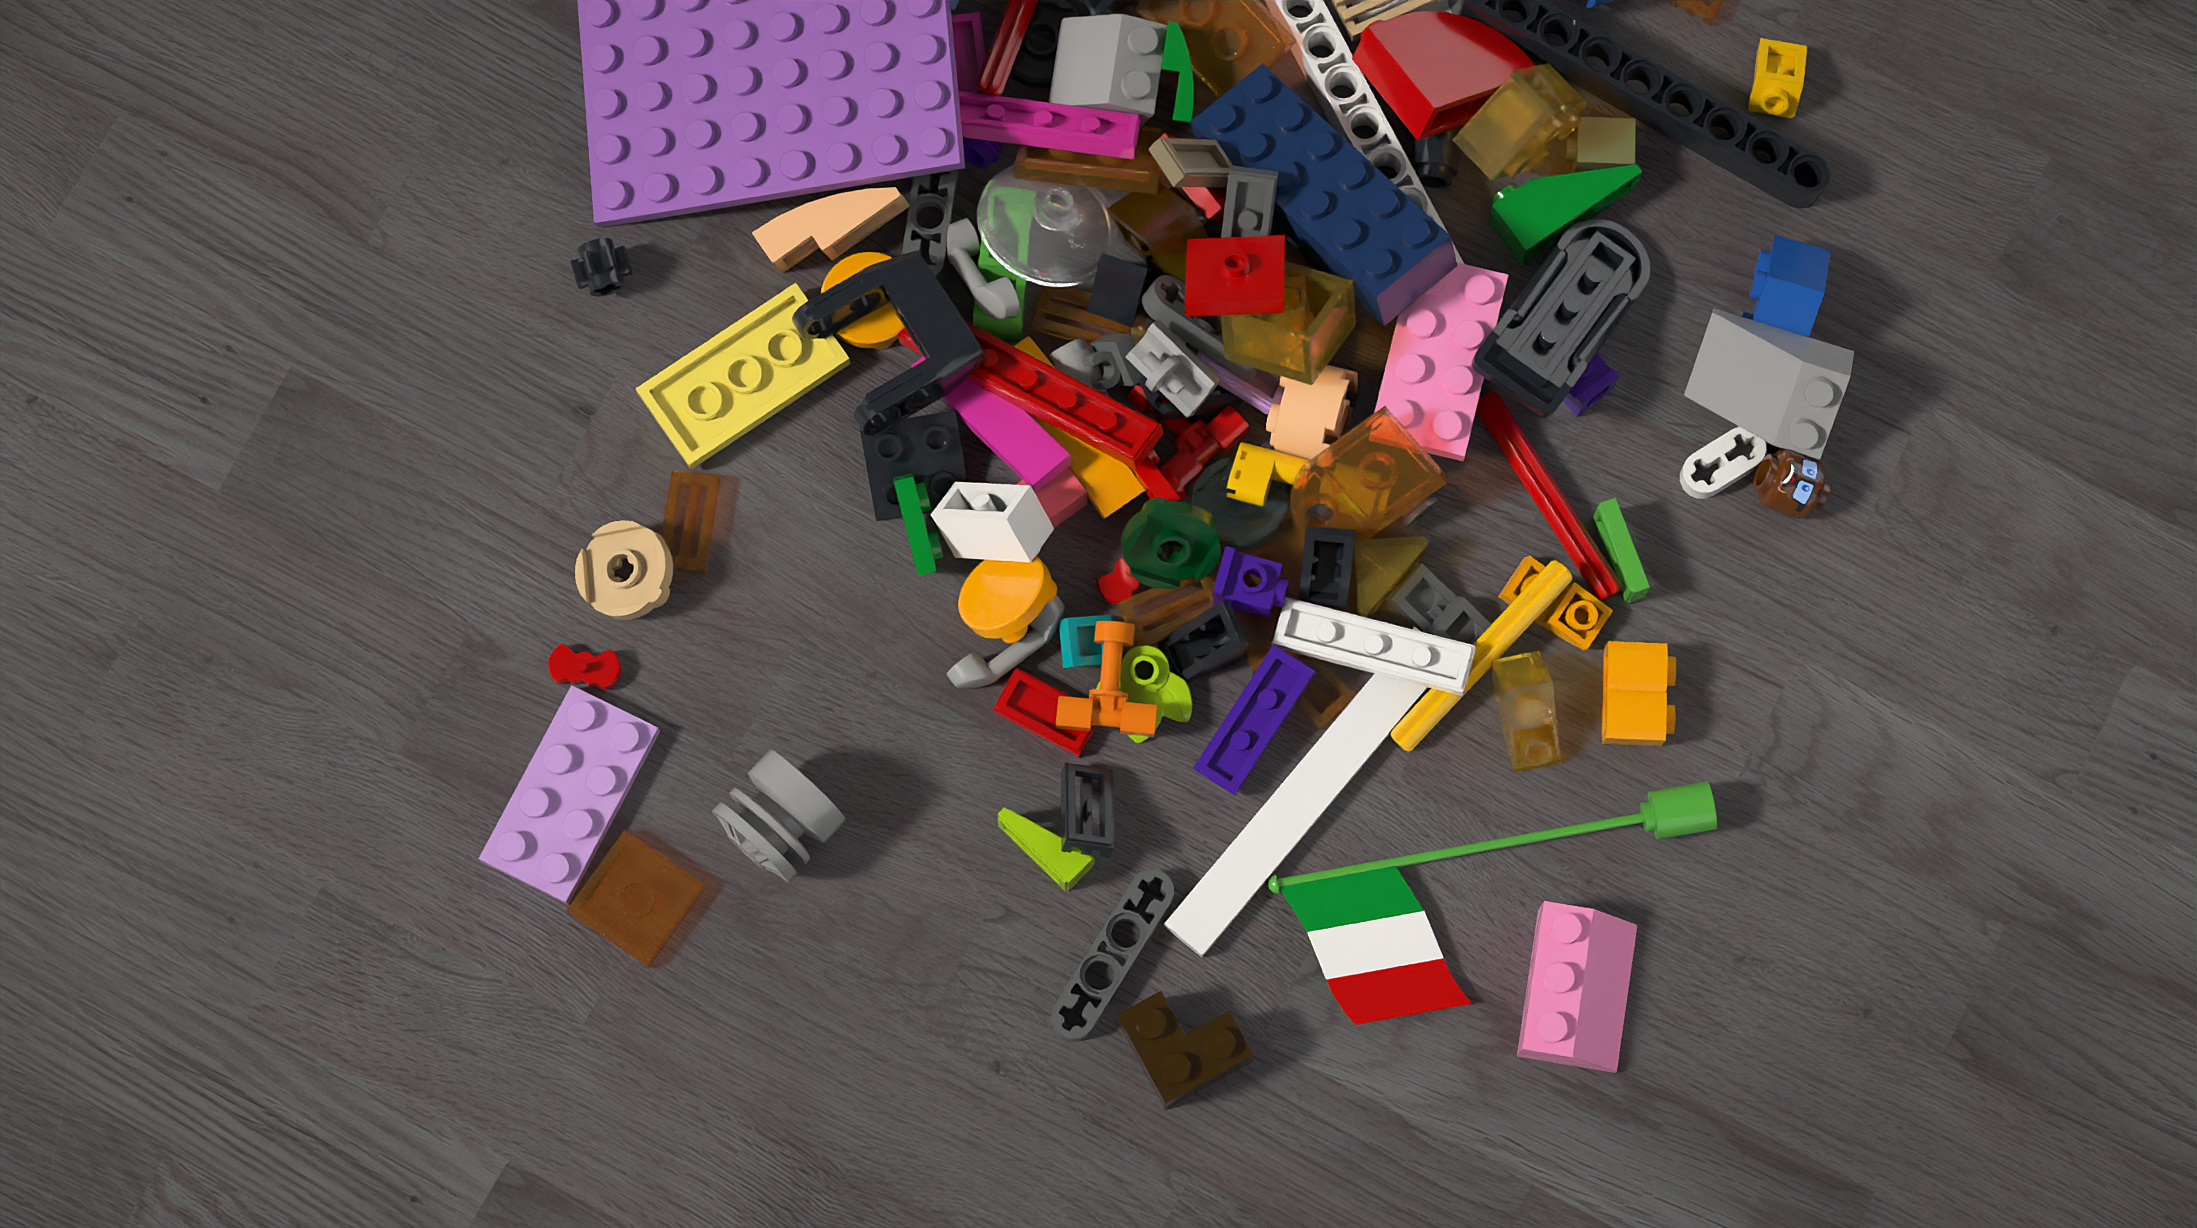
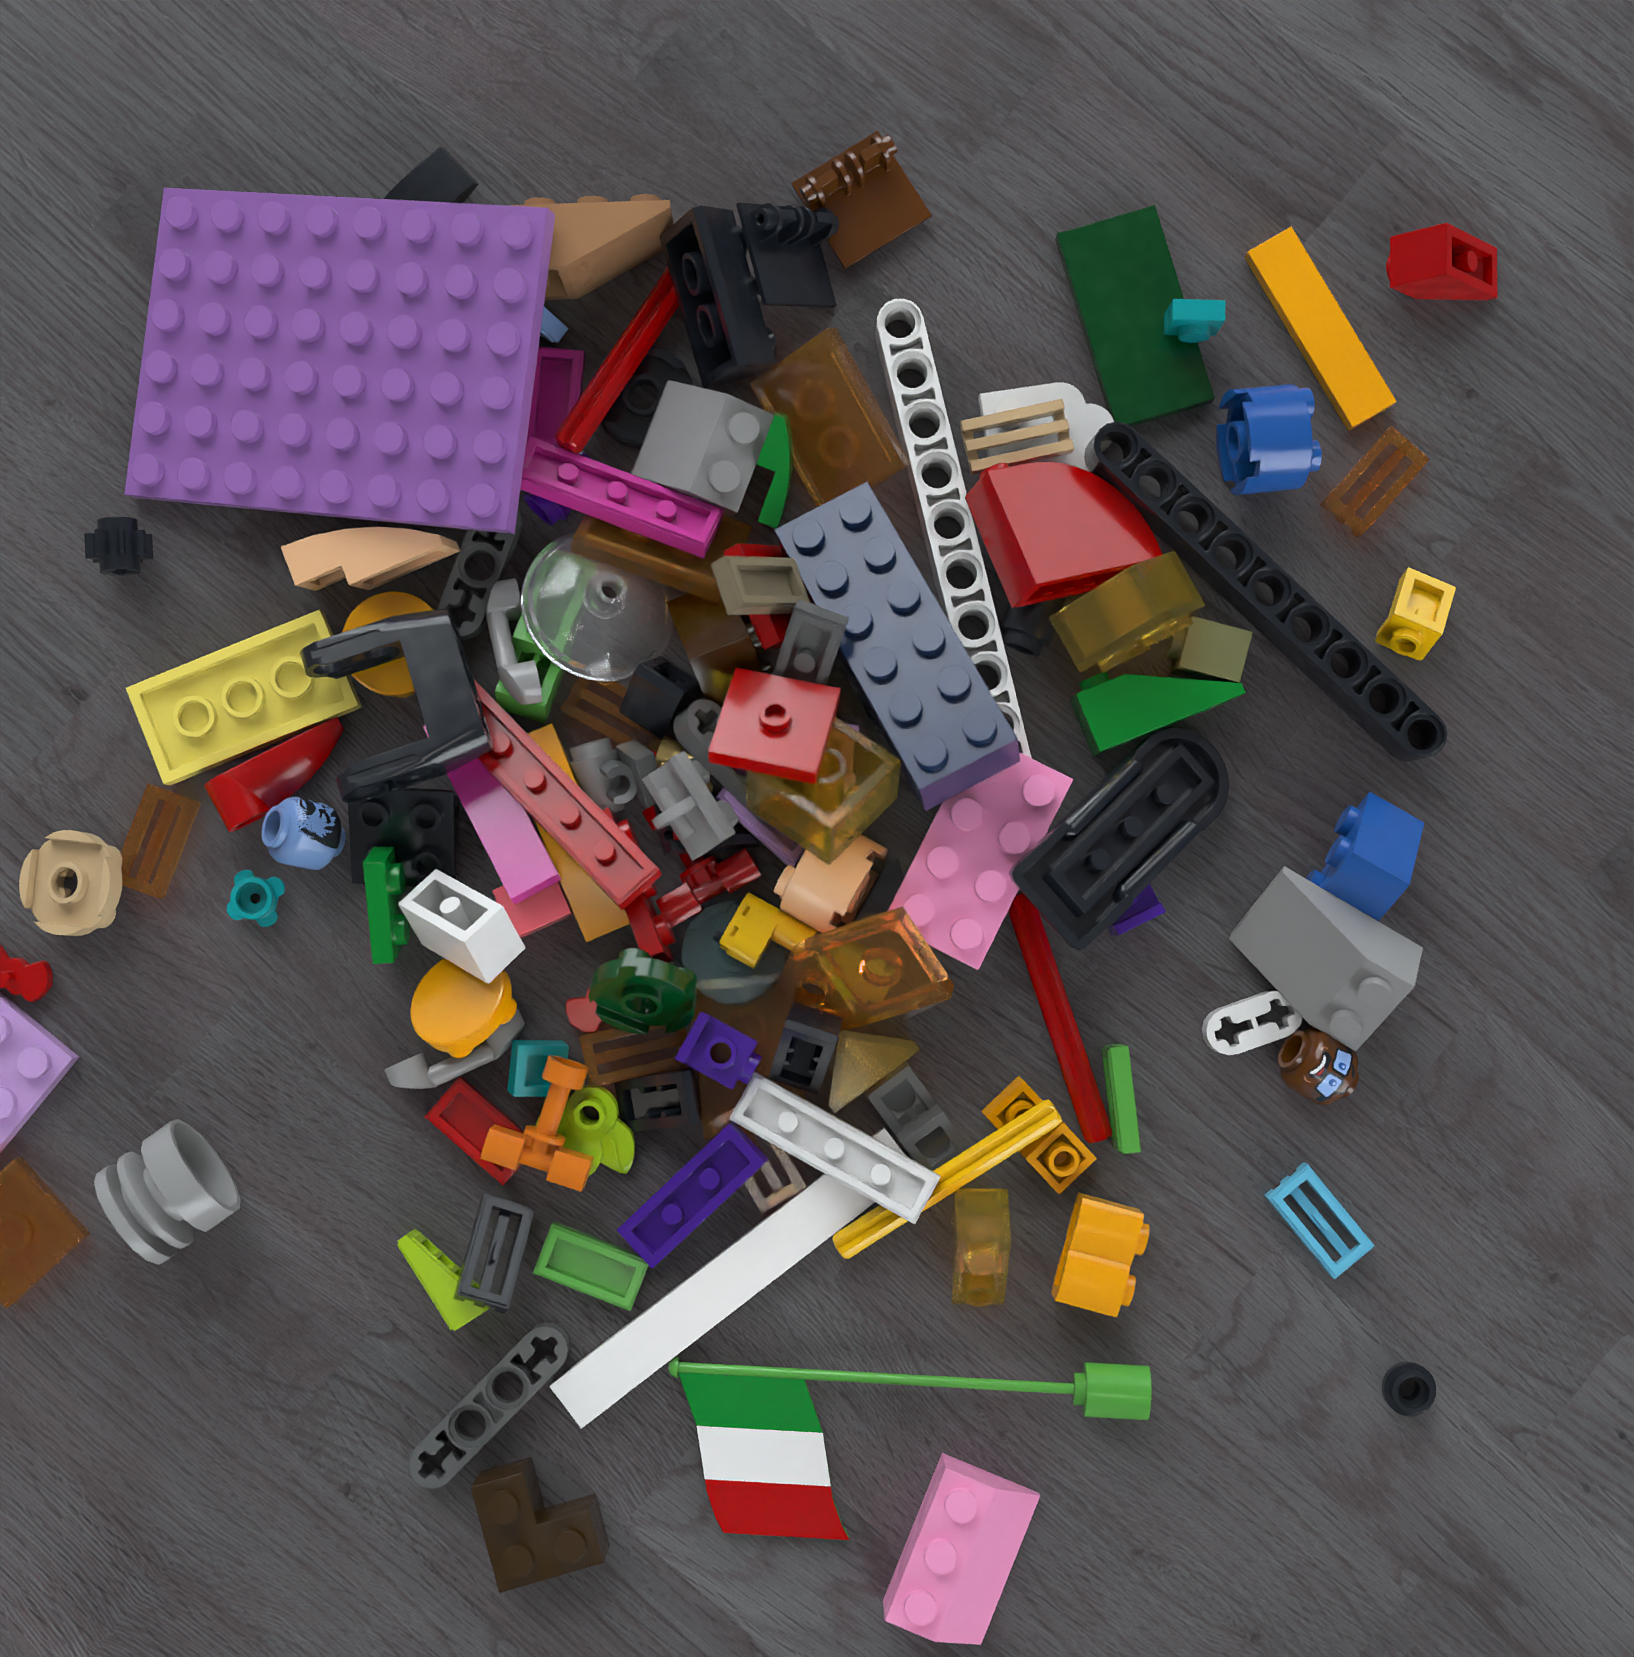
camera: 10 degrees right, 10 degrees up
none -> red piece [204,717,344,832]
none -> teal plate [227,870,285,927]
none -> medium blue head [261,797,346,870]
none -> bright green tile [533,1221,649,1311]
none -> medium azure tile [1264,1162,1375,1279]
none -> black plate [1382,1362,1436,1416]

